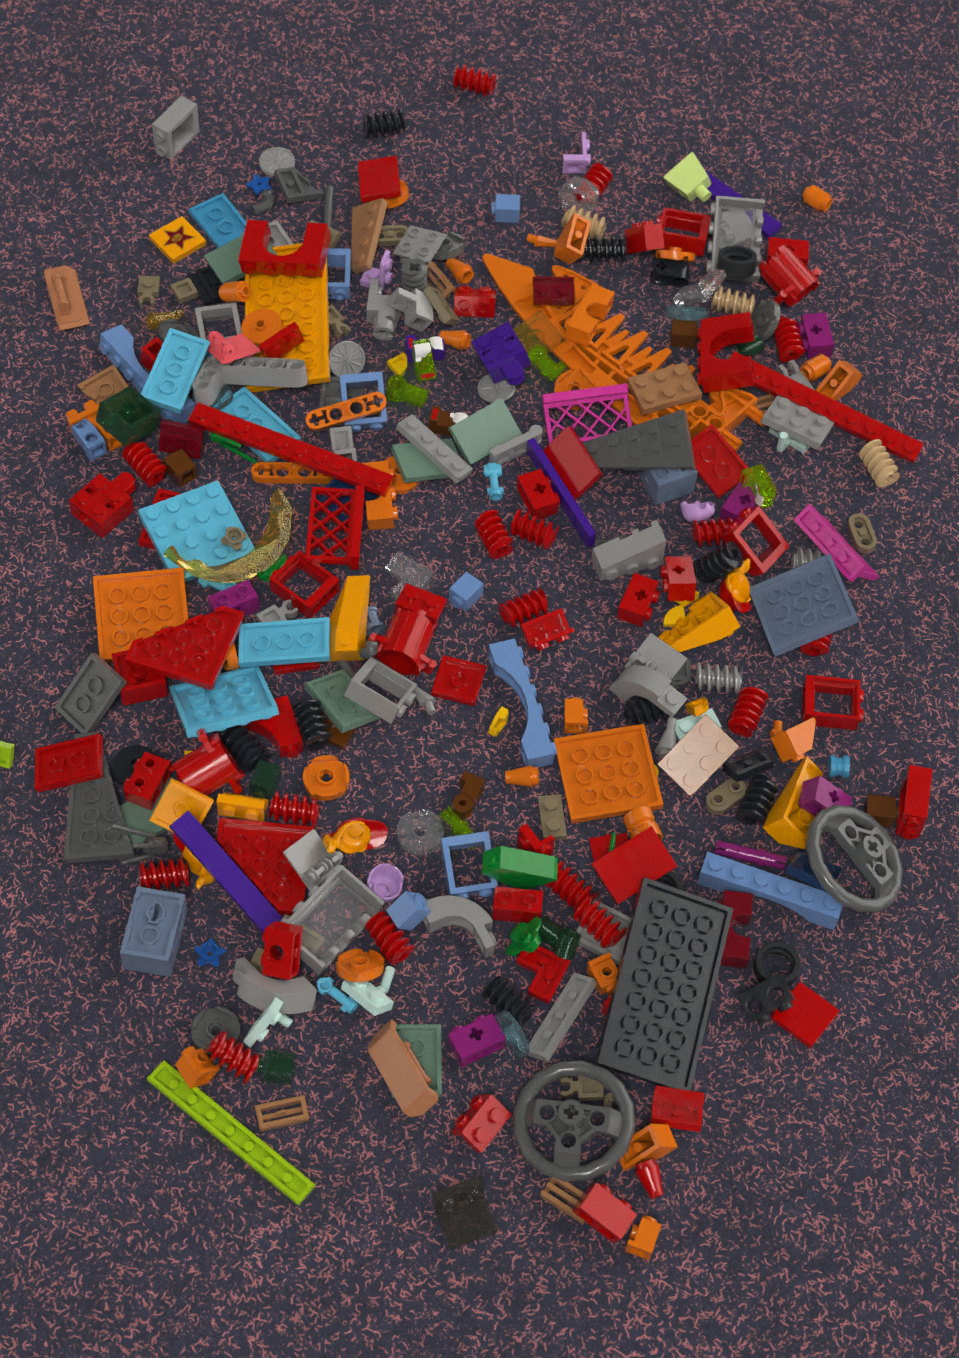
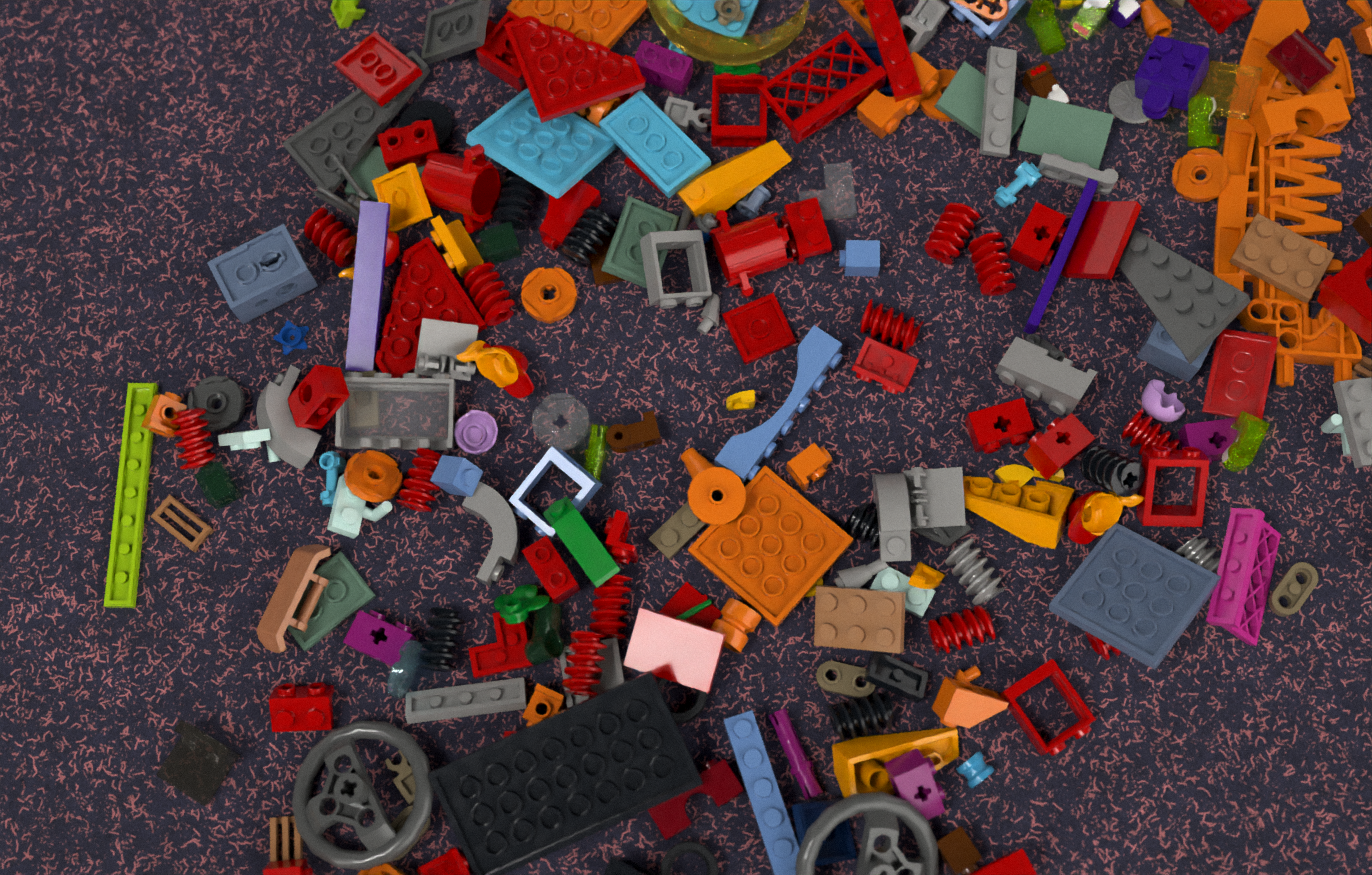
camera: 60 degrees right, 15 degrees up
dark pink fence [541,384,632,444] -> none
none -> orange plate [687,467,746,526]

